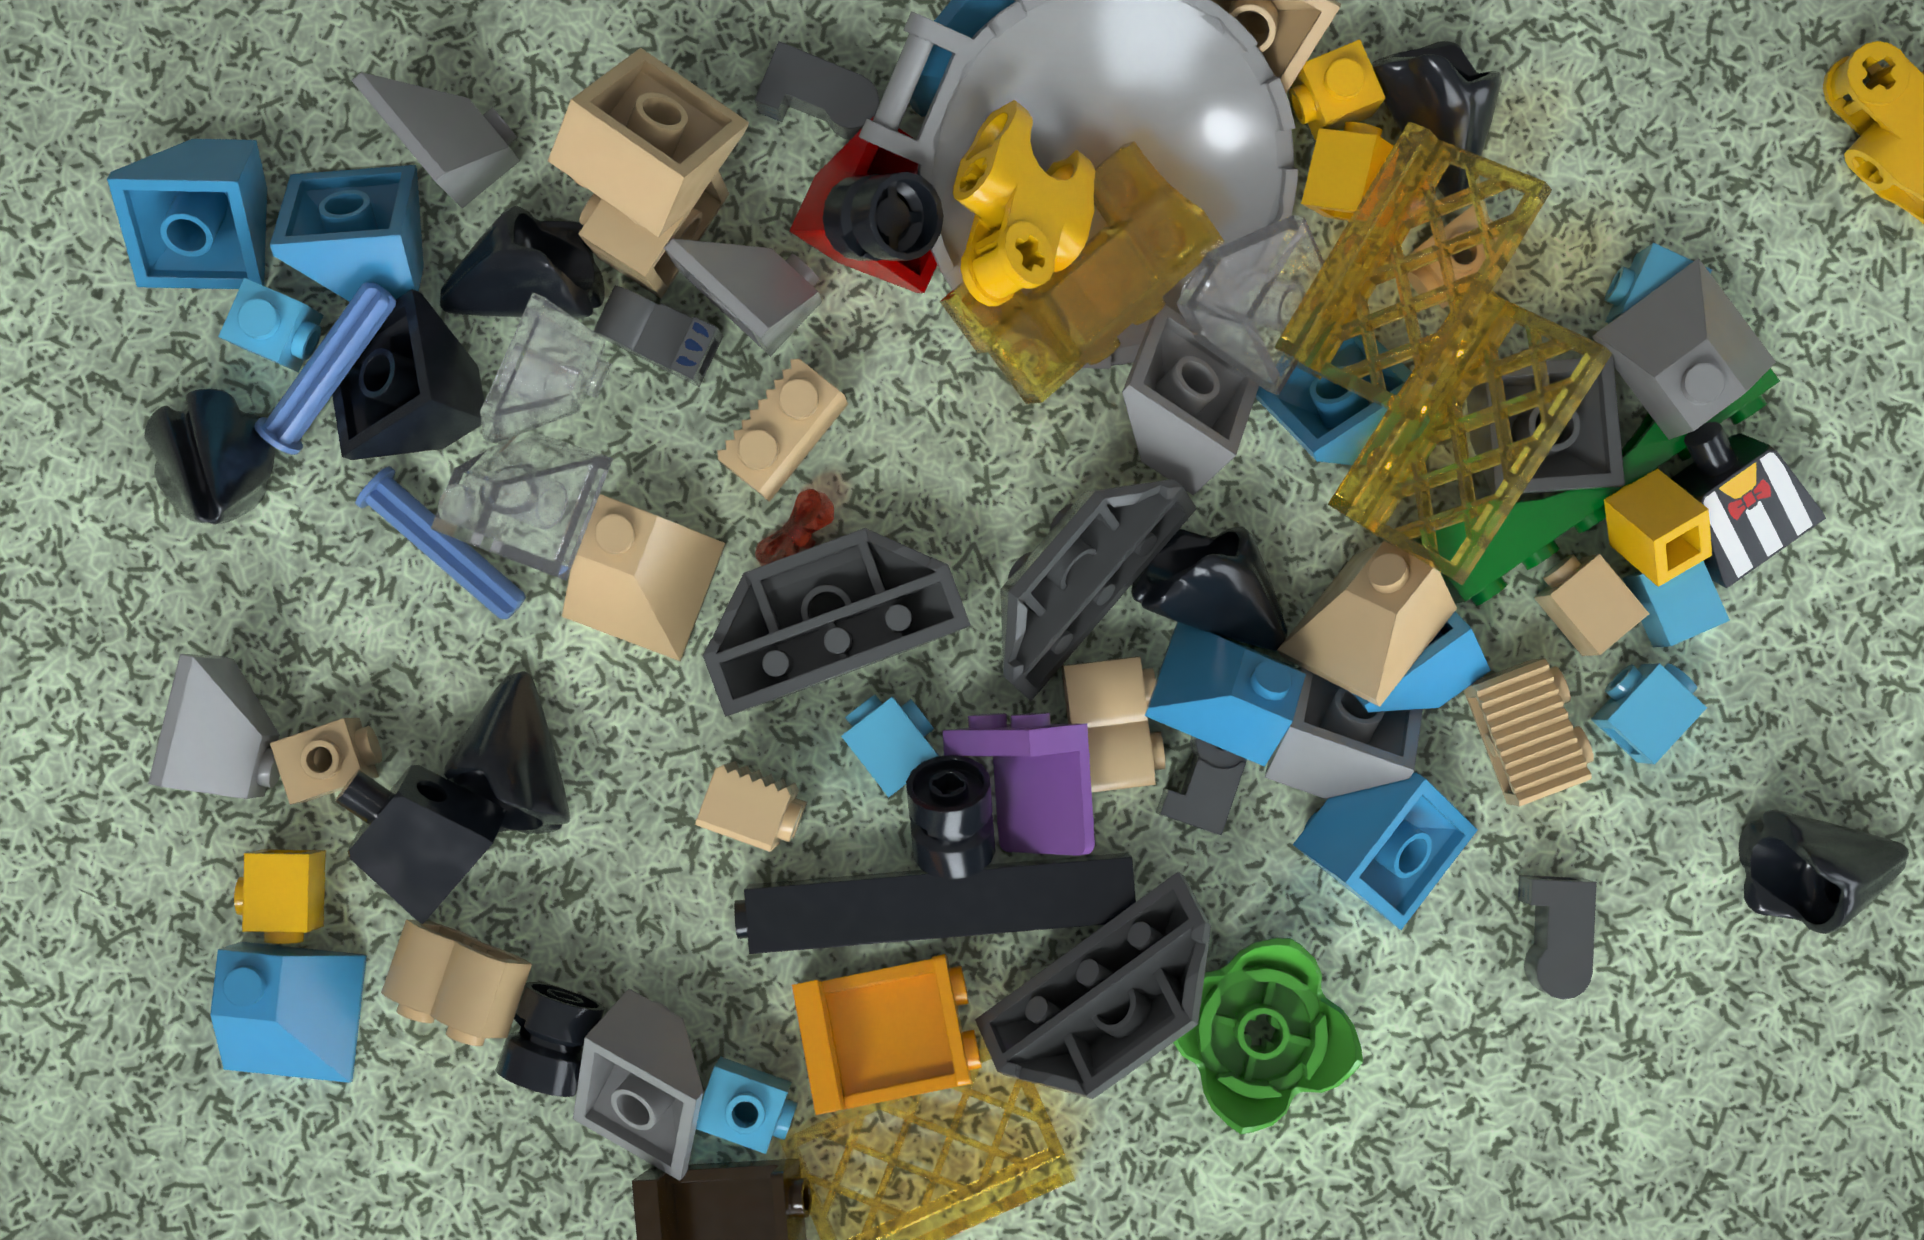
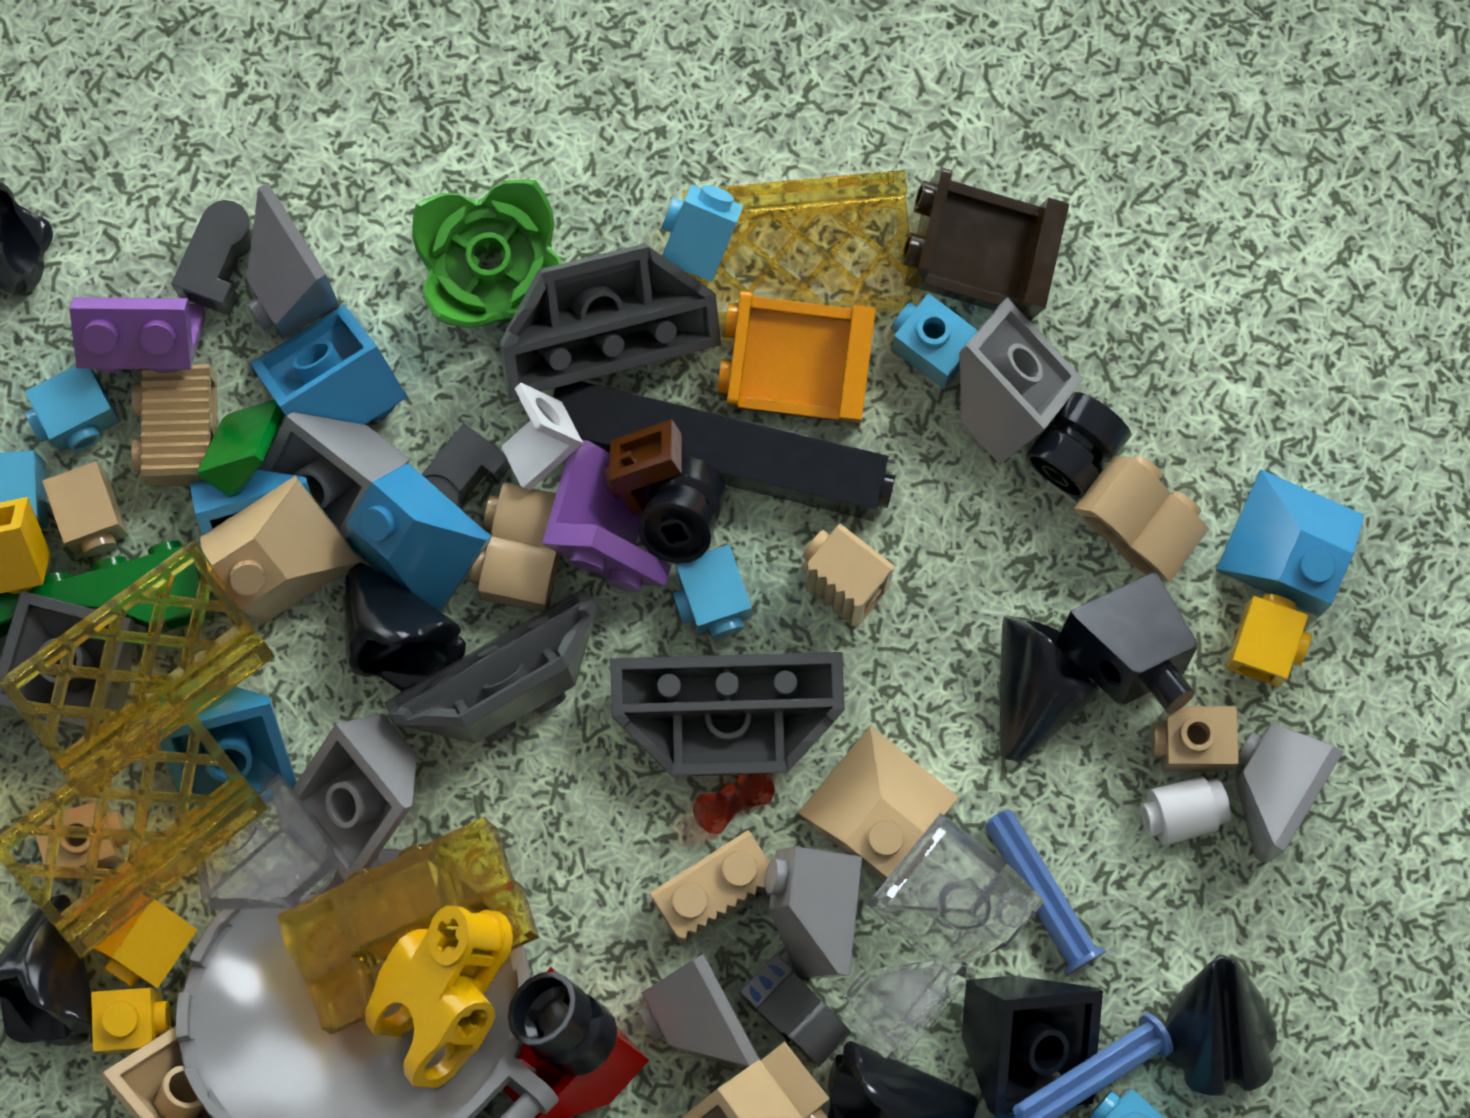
camera: 155 degrees left, 10 degrees down
none -> medium lavender bracket [69,297,205,373]
none -> green slope [197,400,284,497]
none -> light grey slope [247,182,340,340]
none -> white bracket [502,383,584,491]
none -> reddish brown bracket [605,419,682,515]
none -> medium azure brick [661,184,743,282]
none -> light grey slope [765,846,862,979]
none -> white brick [1140,776,1231,846]

